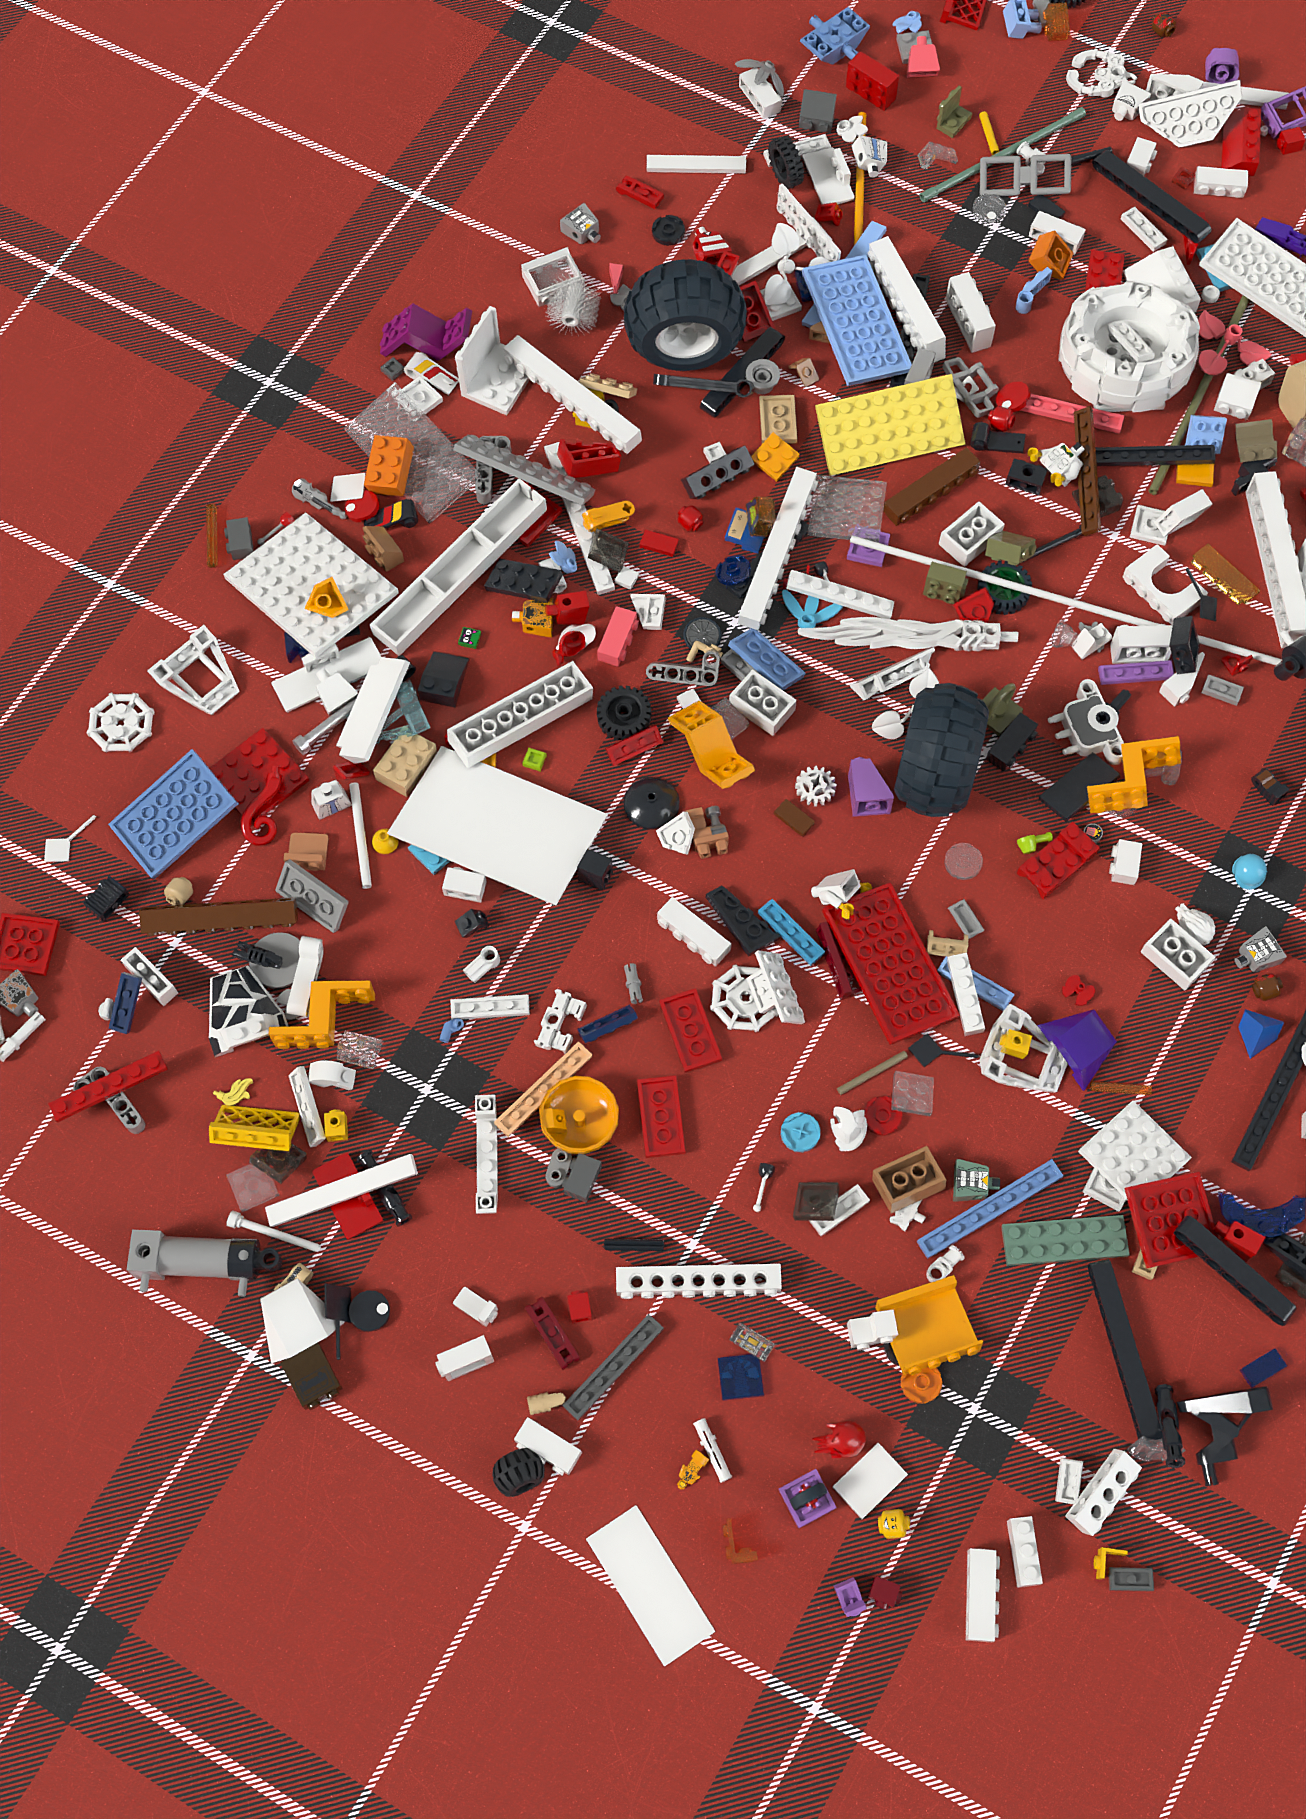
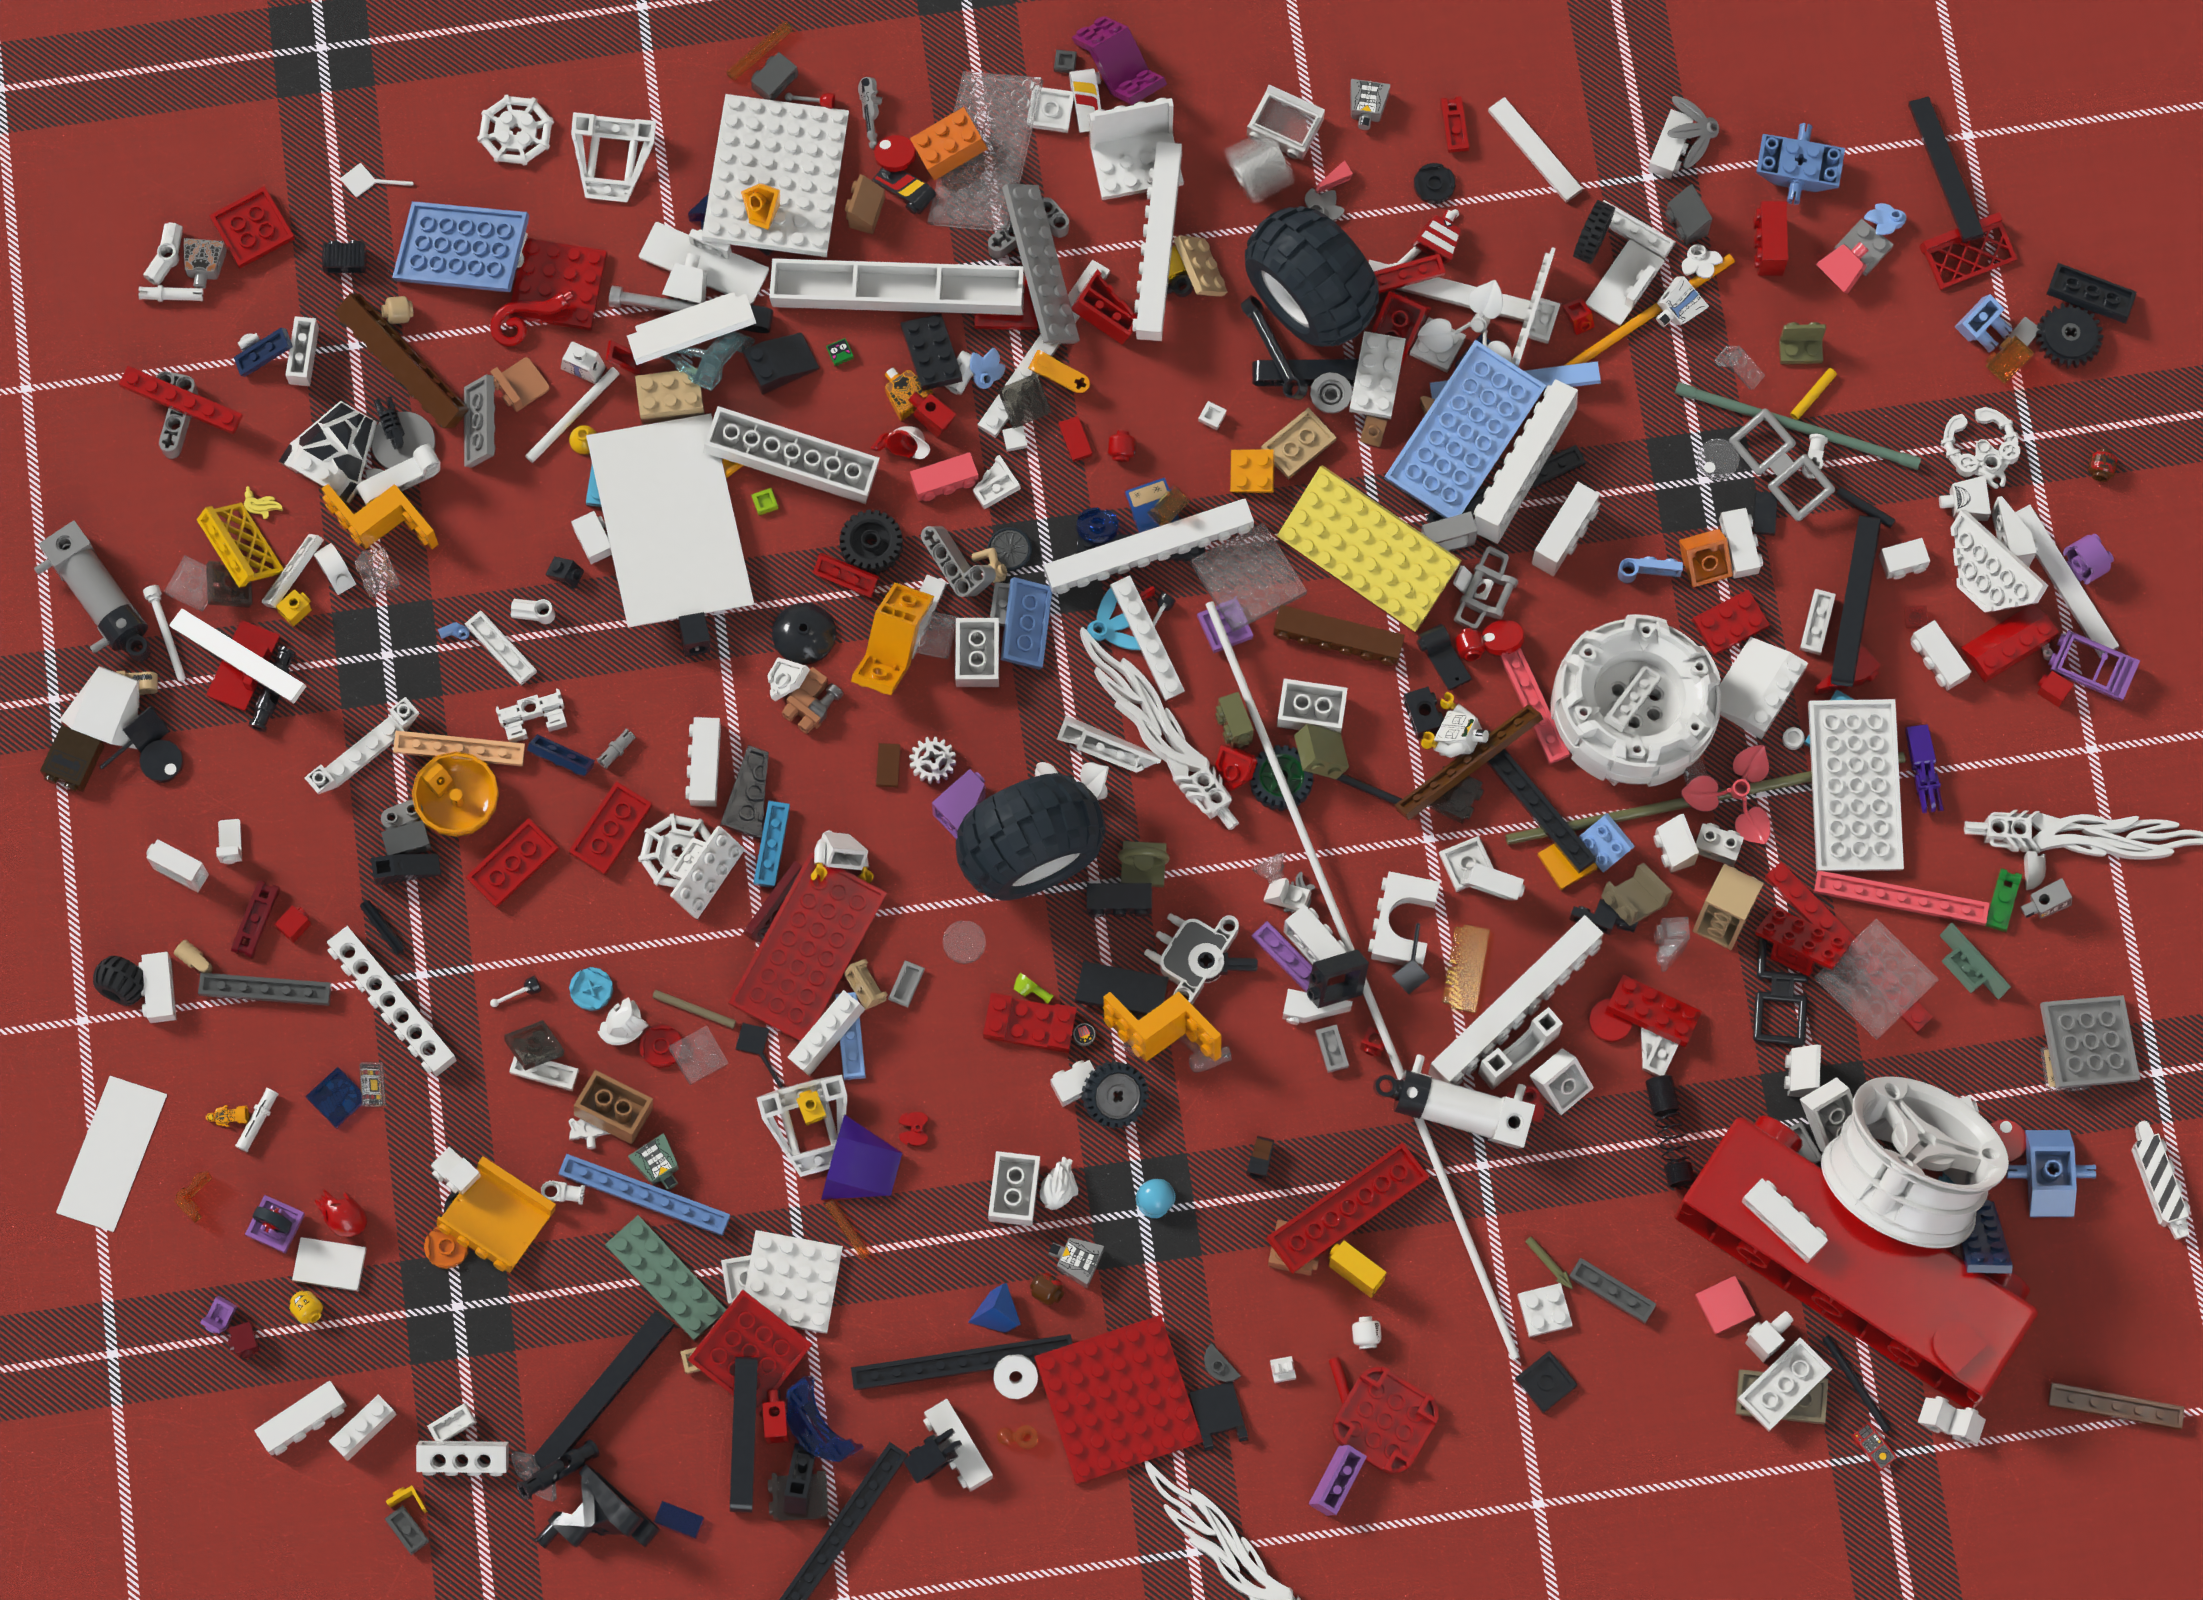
camera: 50 degrees right, 5 degrees up
white sticker [330,473,366,502] -> none
brick [681,445,754,500] -> none
none -> black slope [371,854,441,886]
none -> wheel [1082,1061,1149,1128]
none -> white plate [1349,331,1406,419]

